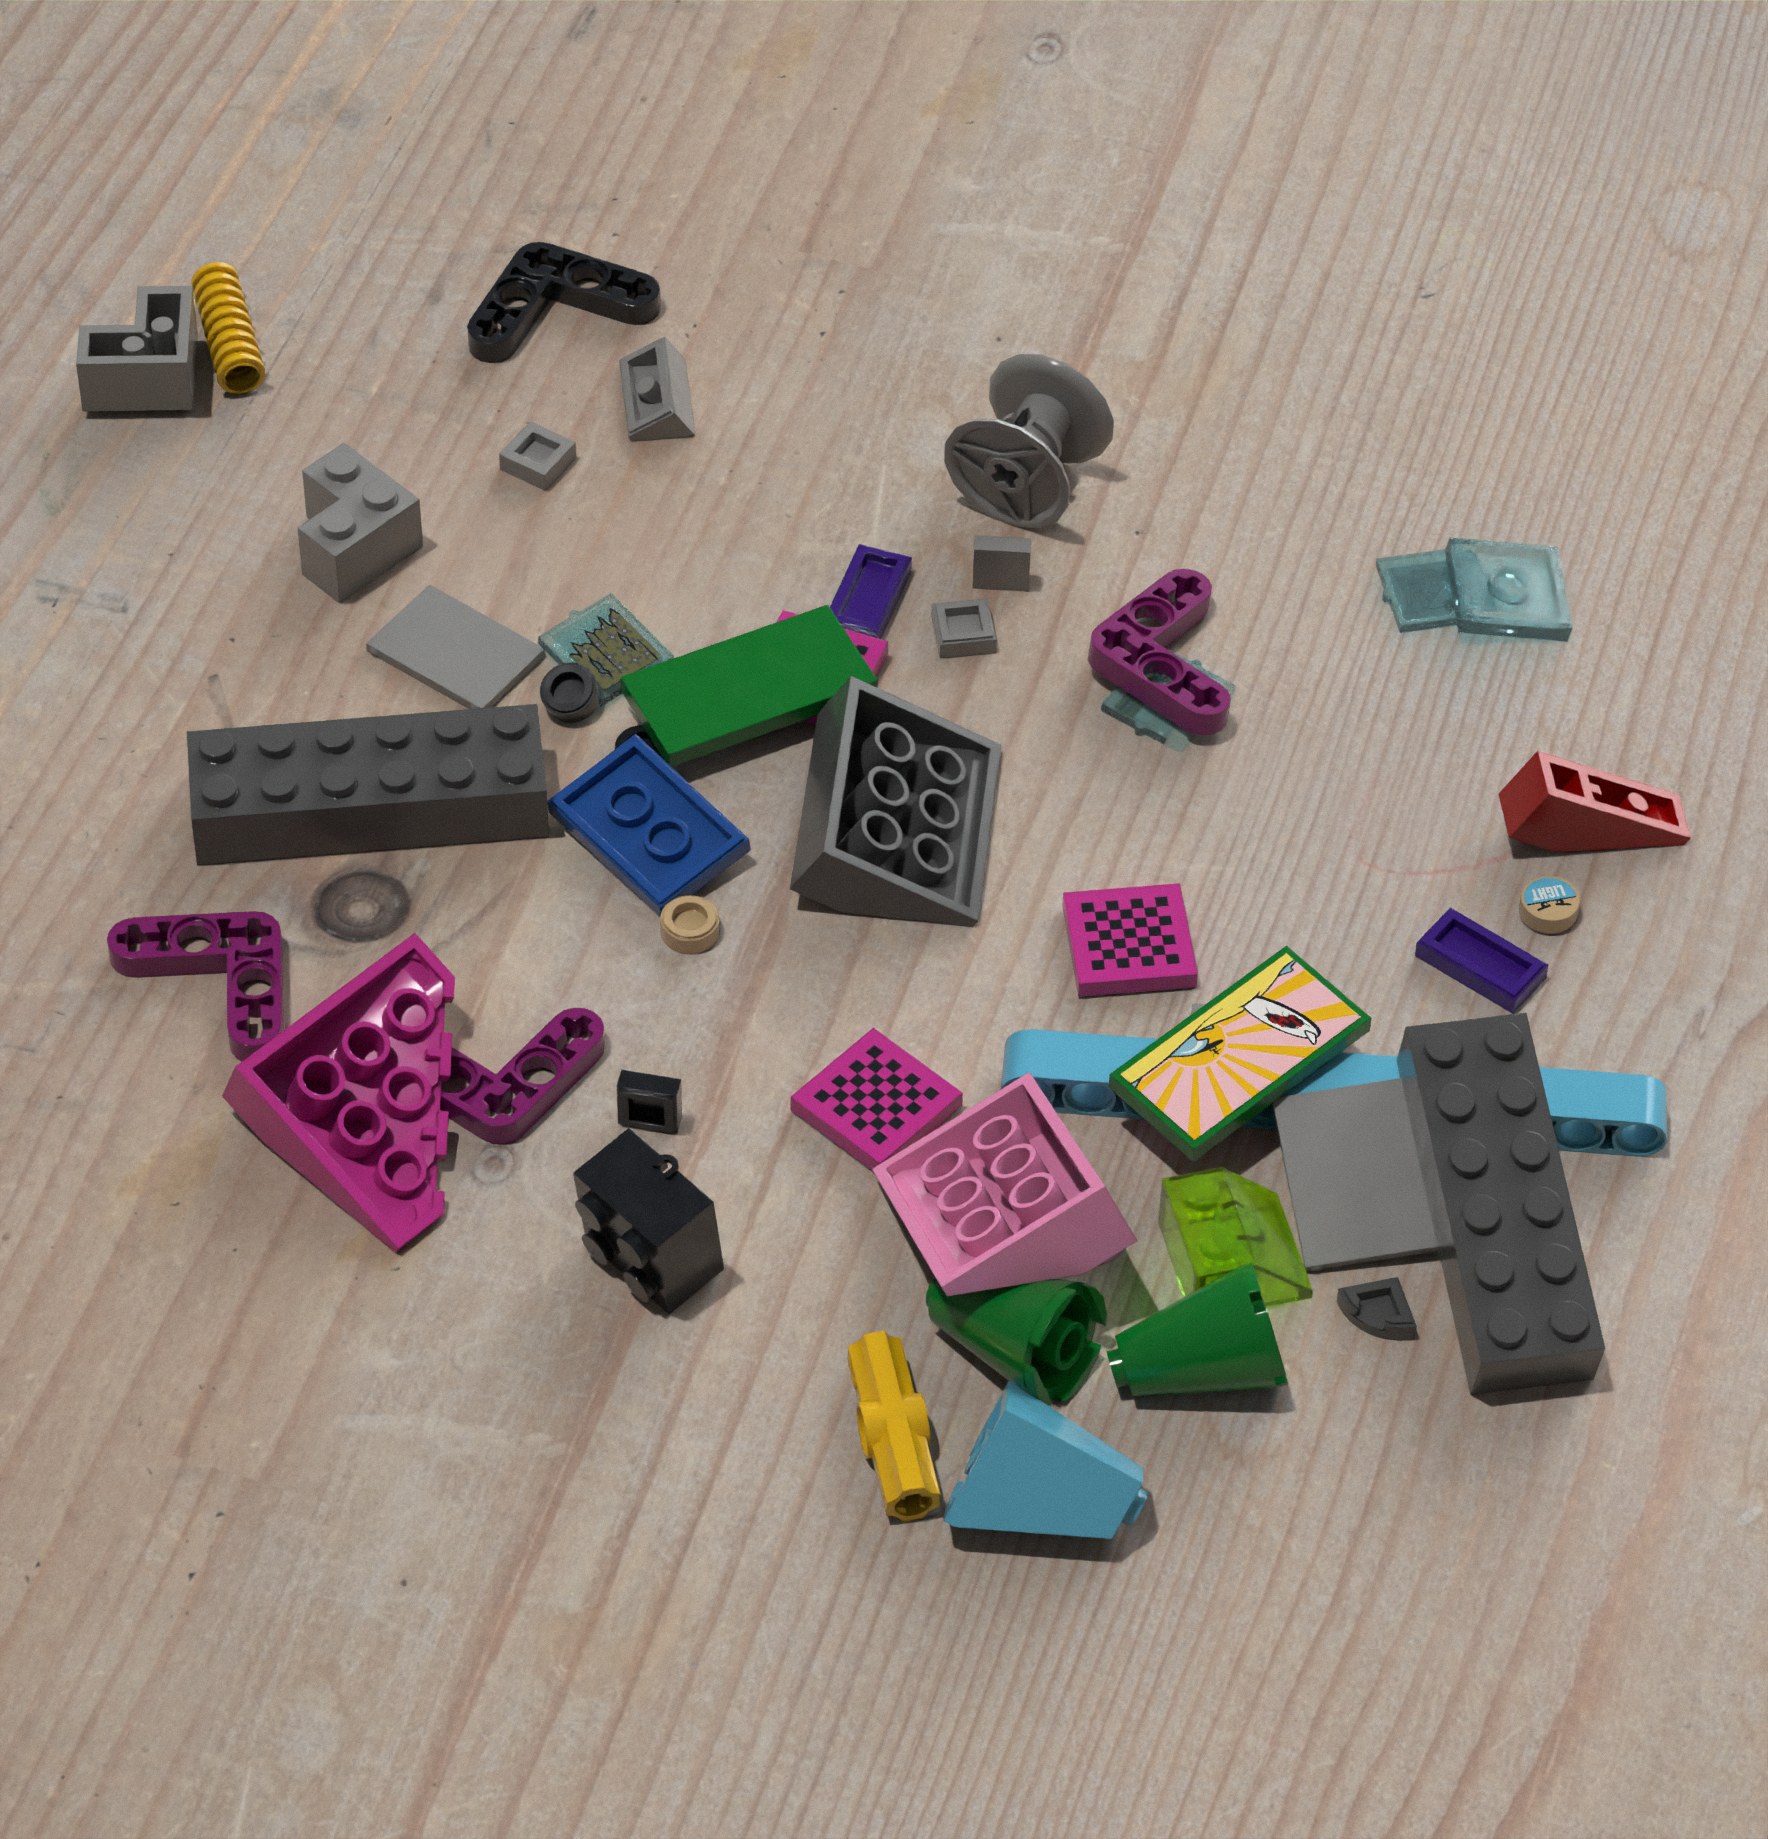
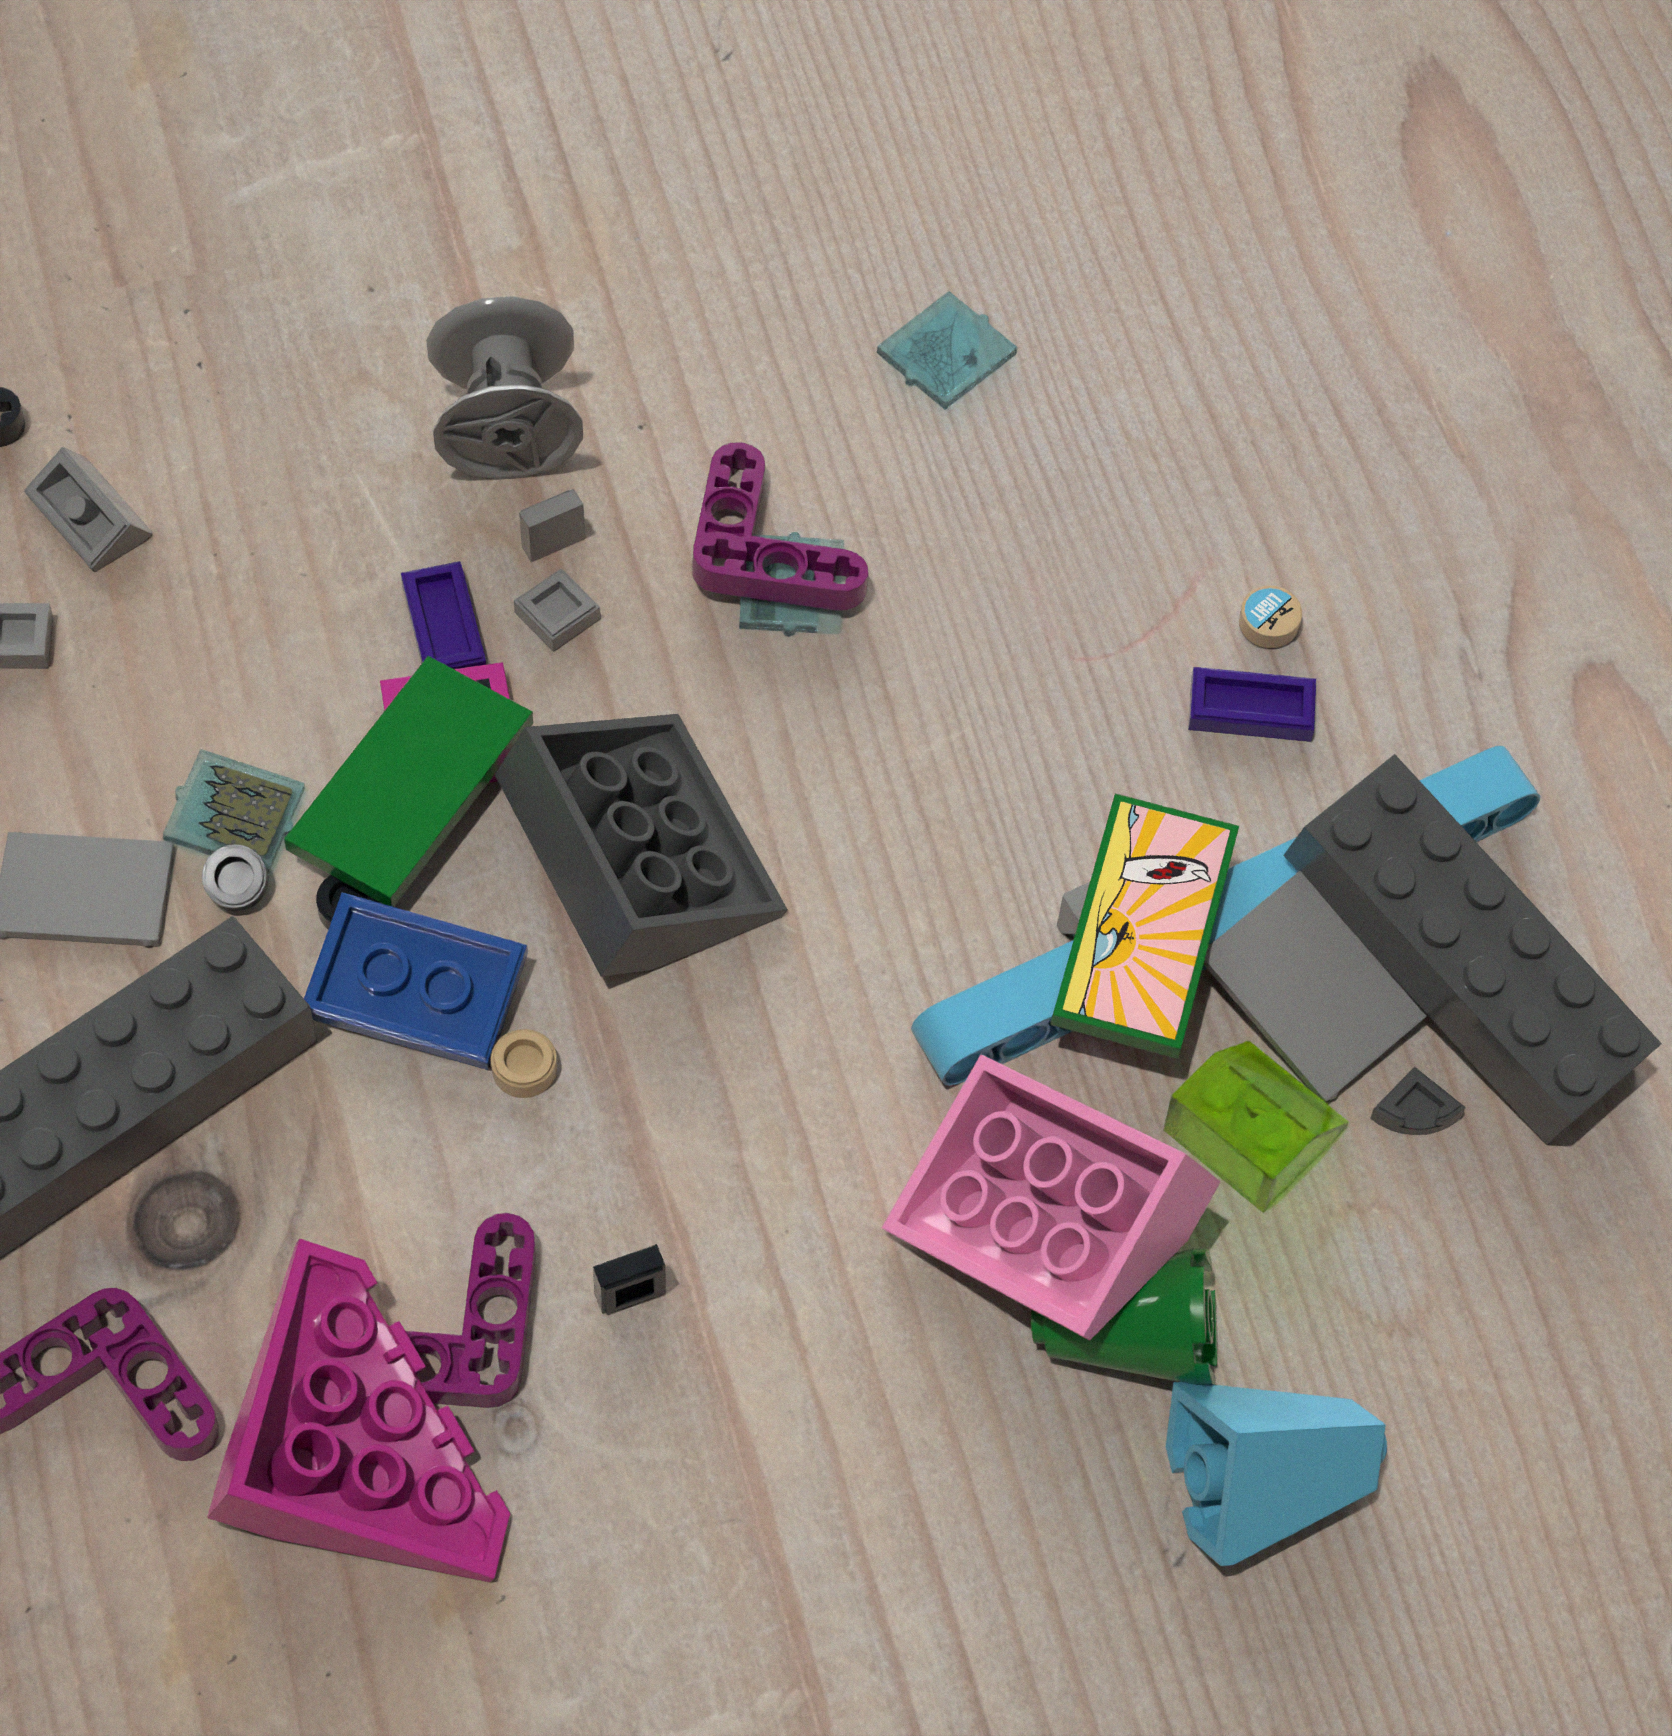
camera: 35 degrees left, 10 degrees up
black brick [573,1128,724,1314] -> none
dark pink tile [790,1028,963,1172] -> none
yellow piece [847,1331,941,1522] -> none
dark pink tile [1062,883,1198,997] -> none
green cone [1106,1262,1289,1397] -> none
clear light blue tile [1445,537,1573,642] -> none
red slope [1498,751,1691,852] -> none

